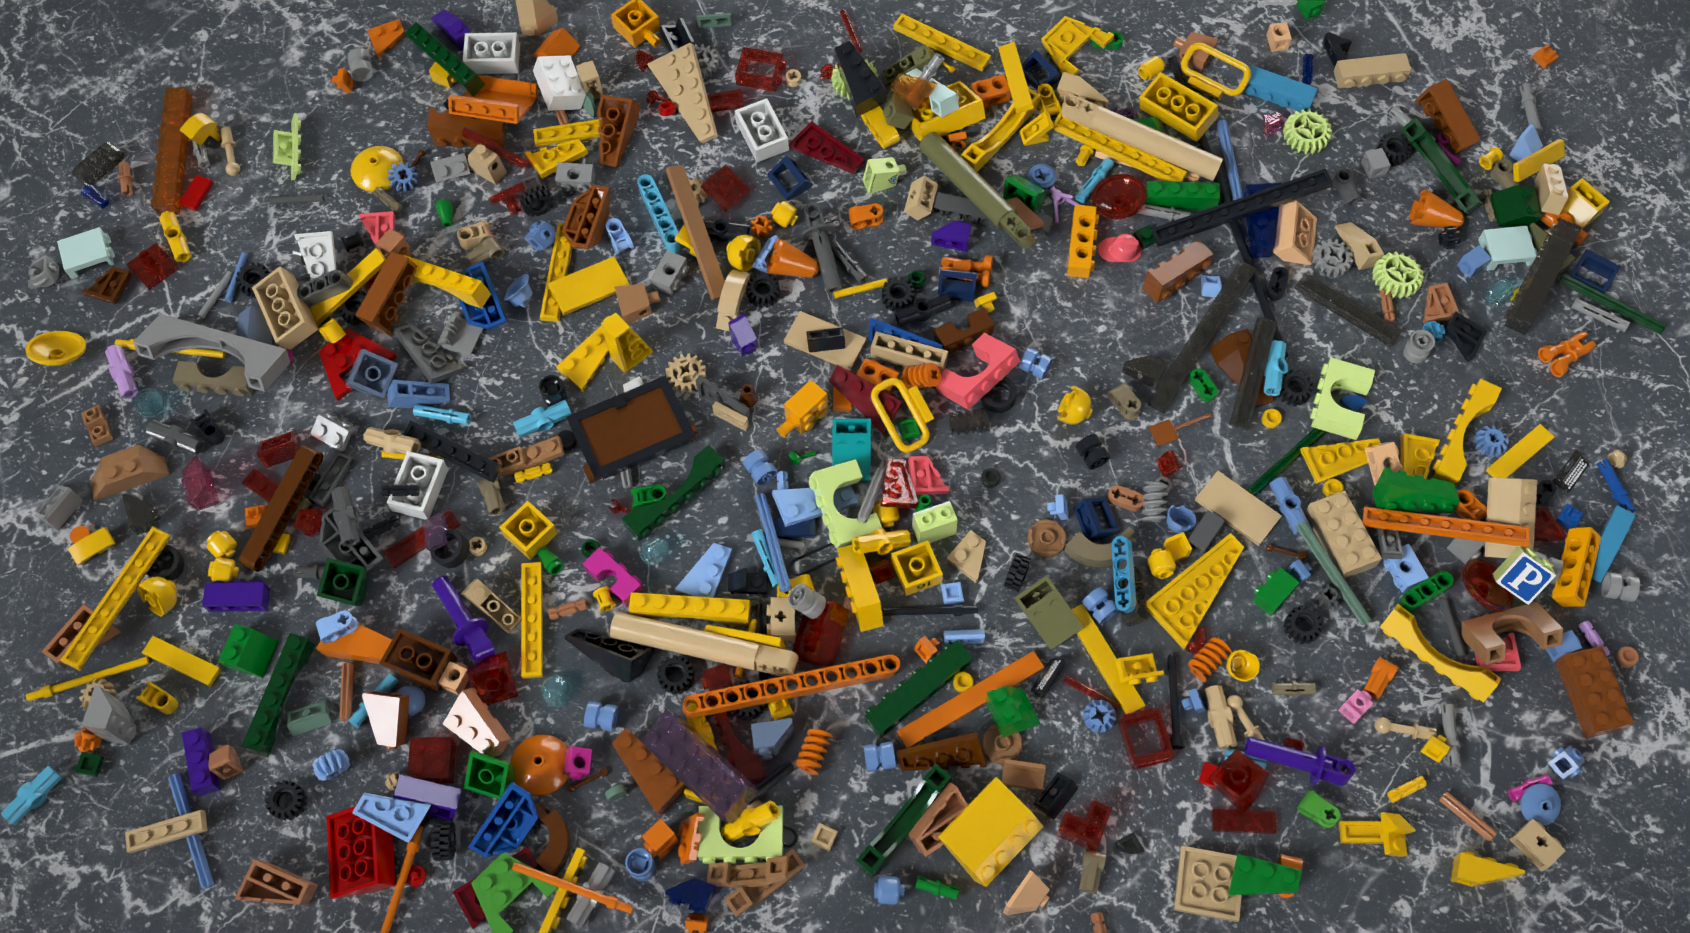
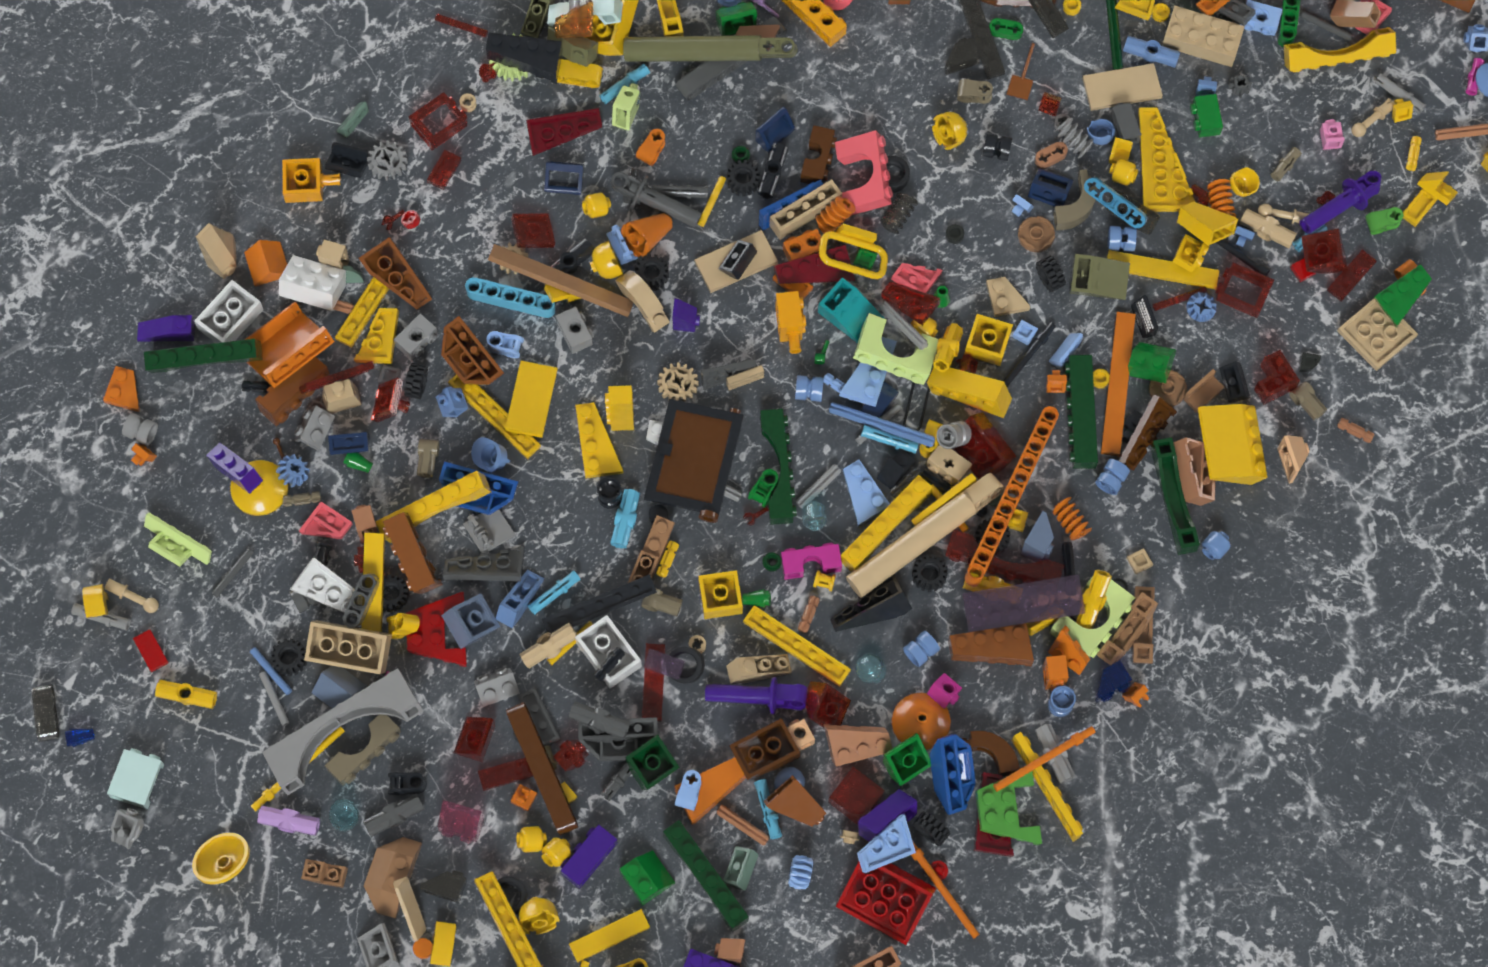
camera: 55 degrees left, 5 degrees up
reddish brown wing [82,266,132,305] -> none
nougat axle [118,161,133,196] -> none
clear red tile [126,243,179,290] -> none
clear orange brick [151,87,193,216] -> none
black tyre [265,780,307,821] -> none
black axle [363,515,401,540] -> none
yellow brick [429,62,457,88] -> none
tan piece [457,221,494,250] -> none
reddish brown hinge [568,768,608,792] -> none
sand green tile [605,785,627,802] -> none
medium nougat torso [614,284,660,324] -> none
clear red tile [636,49,654,72] -> none
tan wing [647,43,718,143] -> none
white brick [735,98,789,163] -> none
reddish brown cone [739,384,758,408] -> none
orange gear [751,215,773,238] -> none
tan brick [904,175,938,221] -> none
yellowish green piece [912,501,958,544] -> none
green pin [916,875,960,901] -> none
dark purple slope [931,221,972,252] -> none
orange piece [939,254,993,287] -> none
orange tile [946,131,967,150] -> none
yellow tile [974,292,997,313] -> none
medium blue wheel [1018,347,1053,380] -> none
reddish brown hinge [1266,544,1307,560] -> none
black tyre [1283,605,1323,645] -> none
sand green axle [1296,521,1371,625] -> none
orange piece [1362,657,1398,700] -> none
none -> brick [206,442,263,494]
none -> dark blue tile [328,432,370,455]
none -> tan slope [393,877,426,942]
none -> medium azure pin [599,64,650,104]
none -> light grey axle [796,464,841,509]
none -> yellow slope [1177,202,1238,246]

